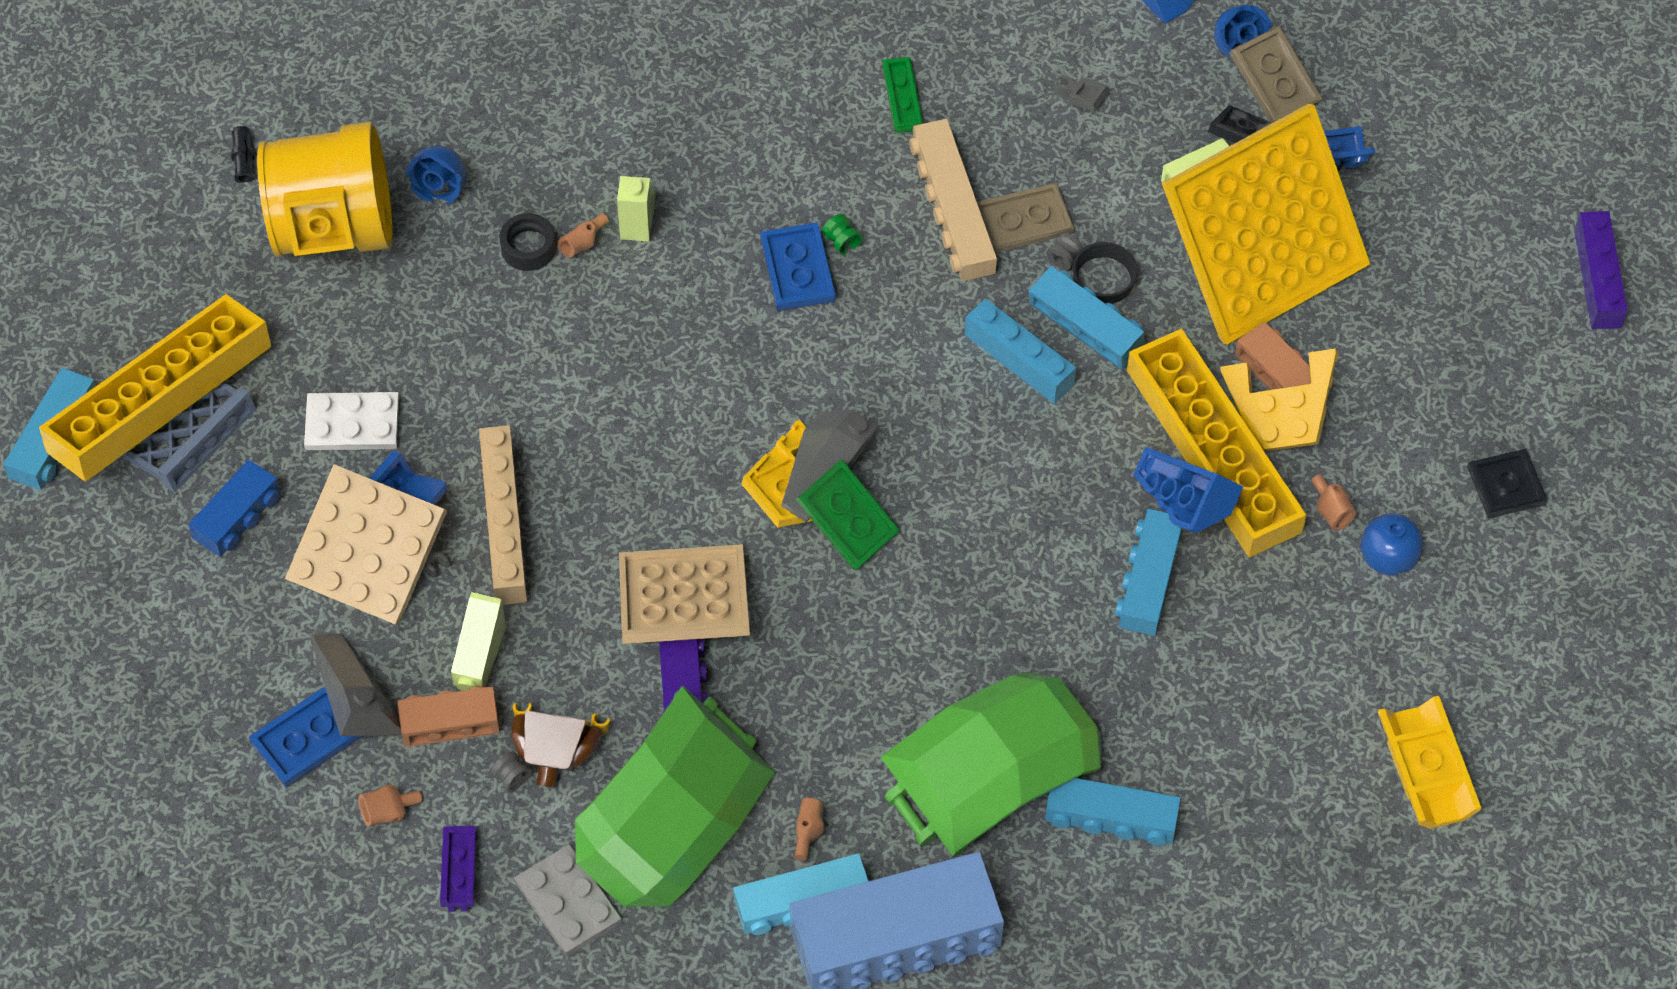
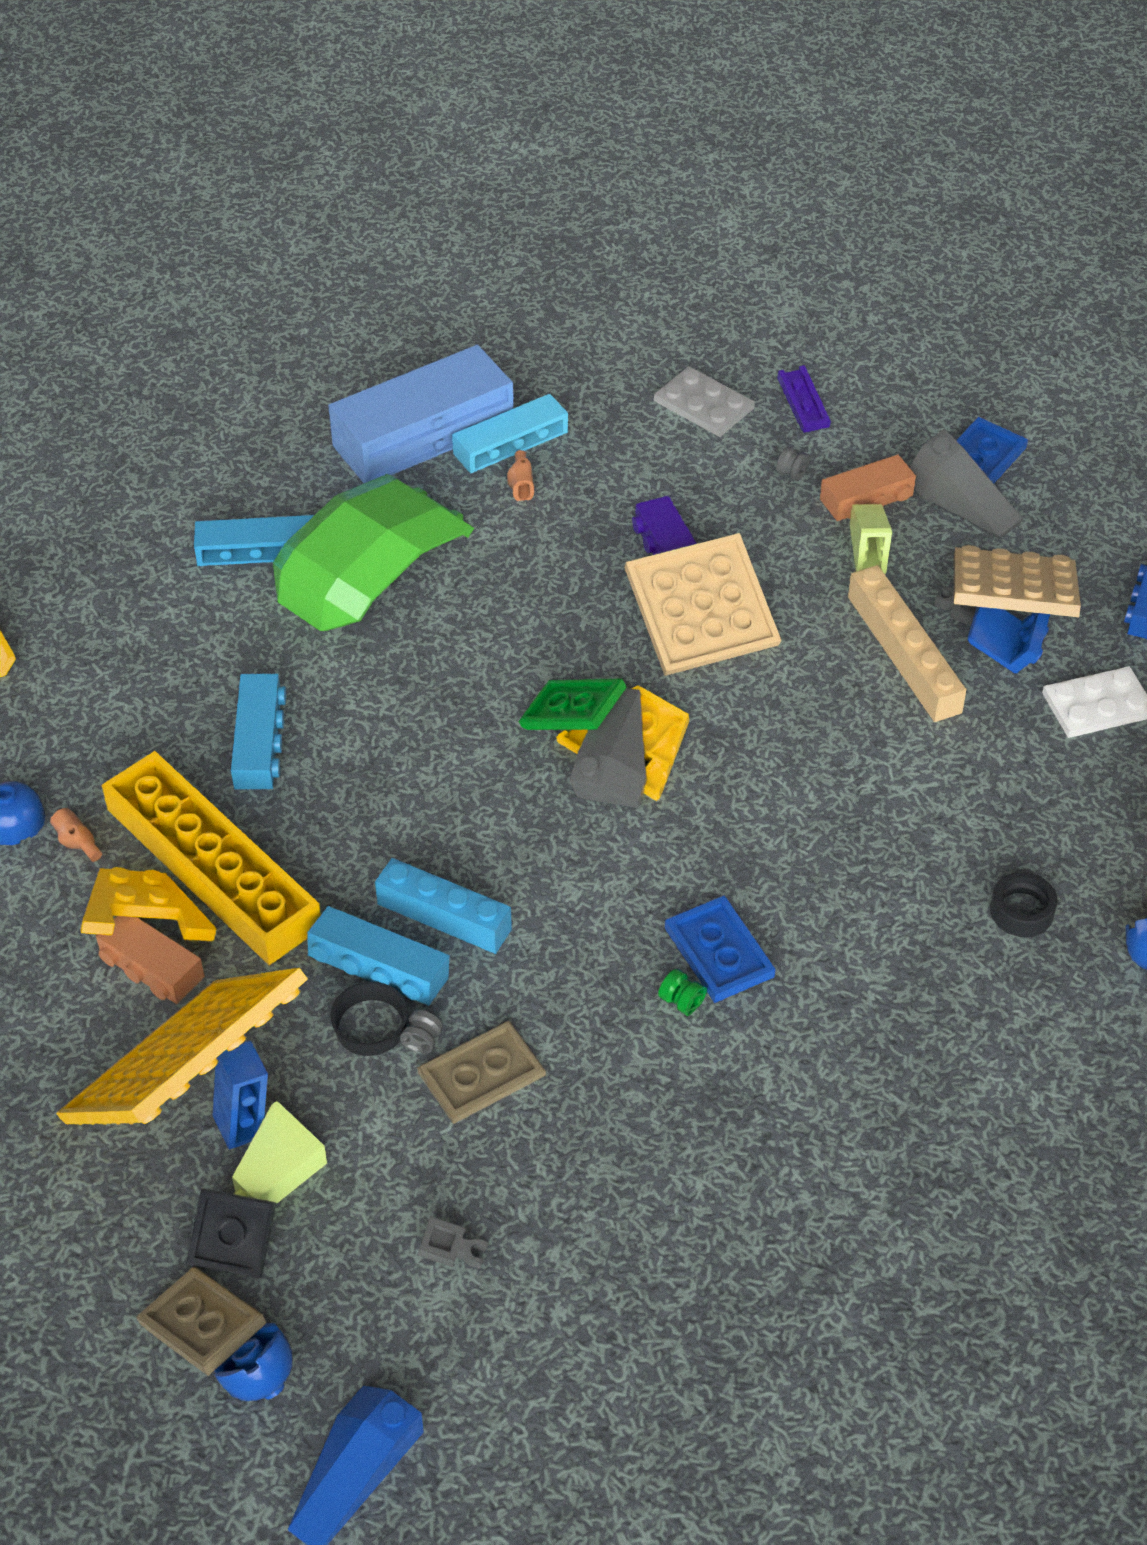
camera: 165 degrees right, 10 degrees down
nougat piece [358,785,422,827] -> none
torso [511,703,610,788] -> none
nougat piece [558,213,609,258] -> none
bright green windscreen [575,686,775,907] -> none
yellowish green slope [617,176,656,241] -> none
green tile [882,57,923,134] -> none
tan brick [909,119,997,281] -> none
blue wedge [1133,447,1243,533] -> none
blue bracket [1324,126,1376,169] -> none

